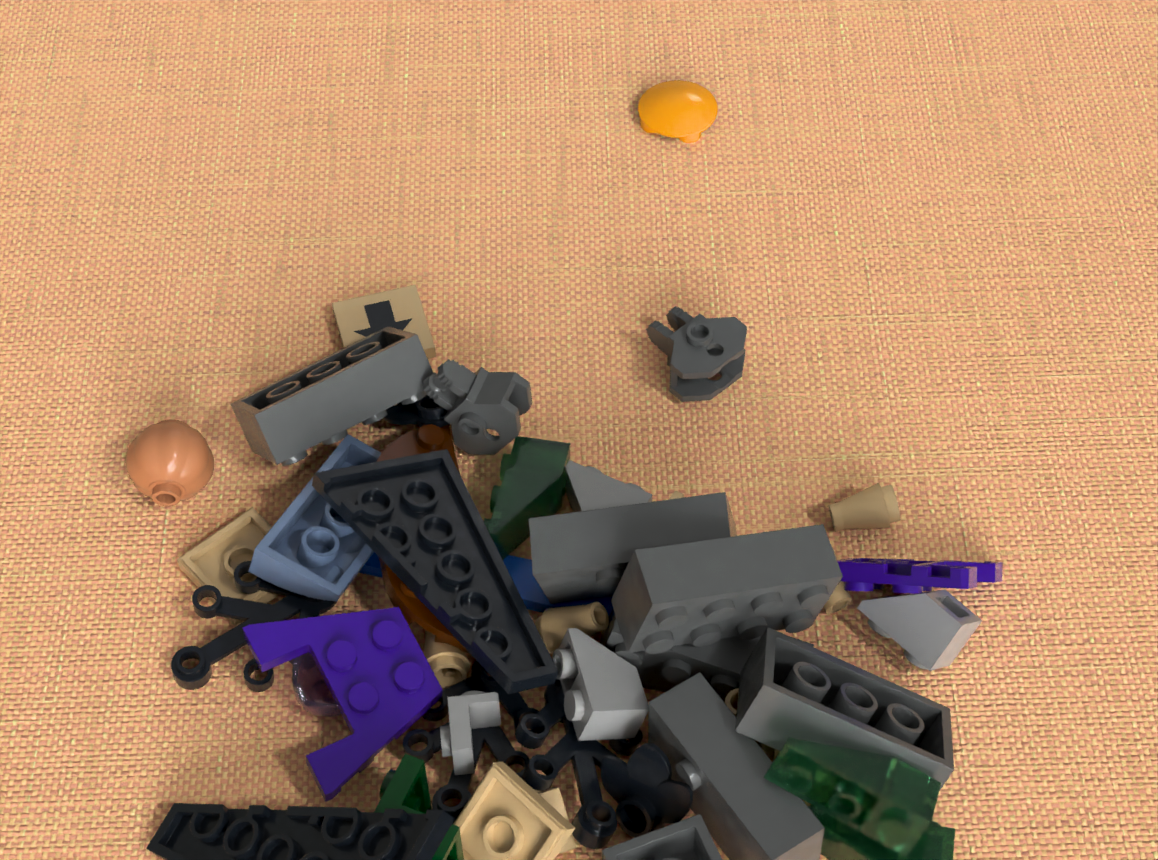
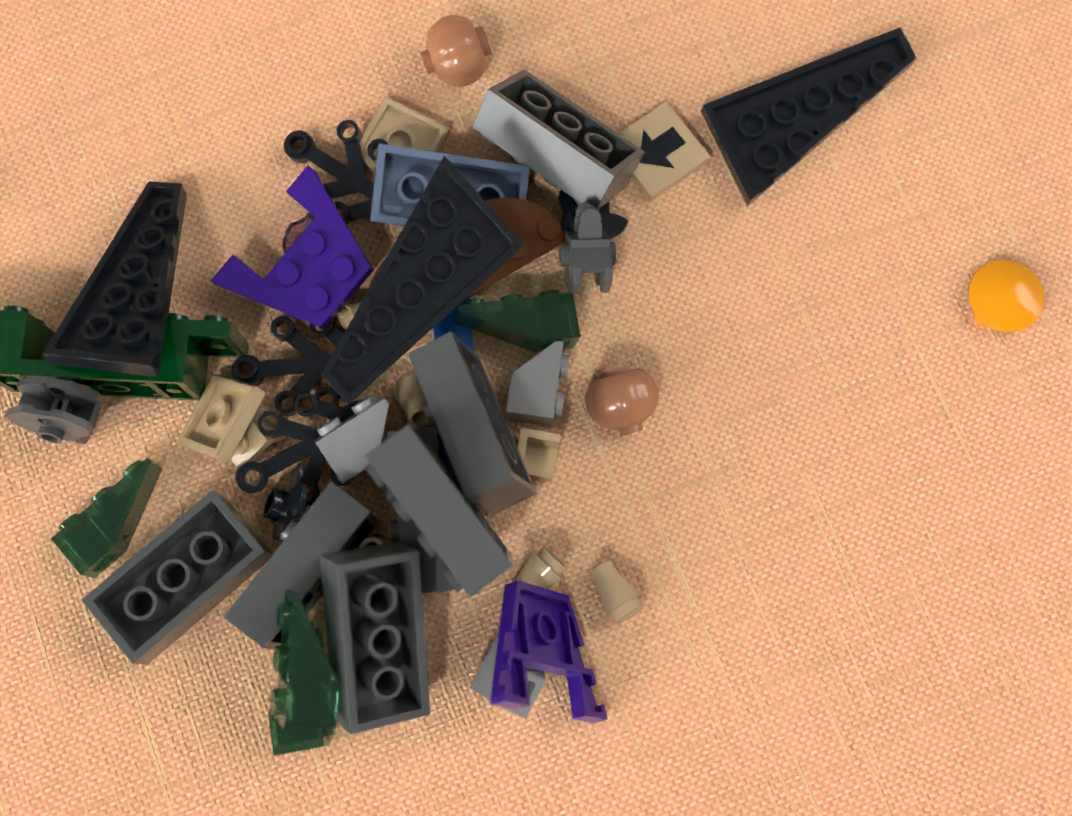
camera: 65 degrees right, 25 degrees up
light grey bracket [440,691,501,775] -> none
dark grey hinge [646,306,747,402] -> none
none -> nougat plant [585,361,659,436]
none -> black wing [701,27,917,206]

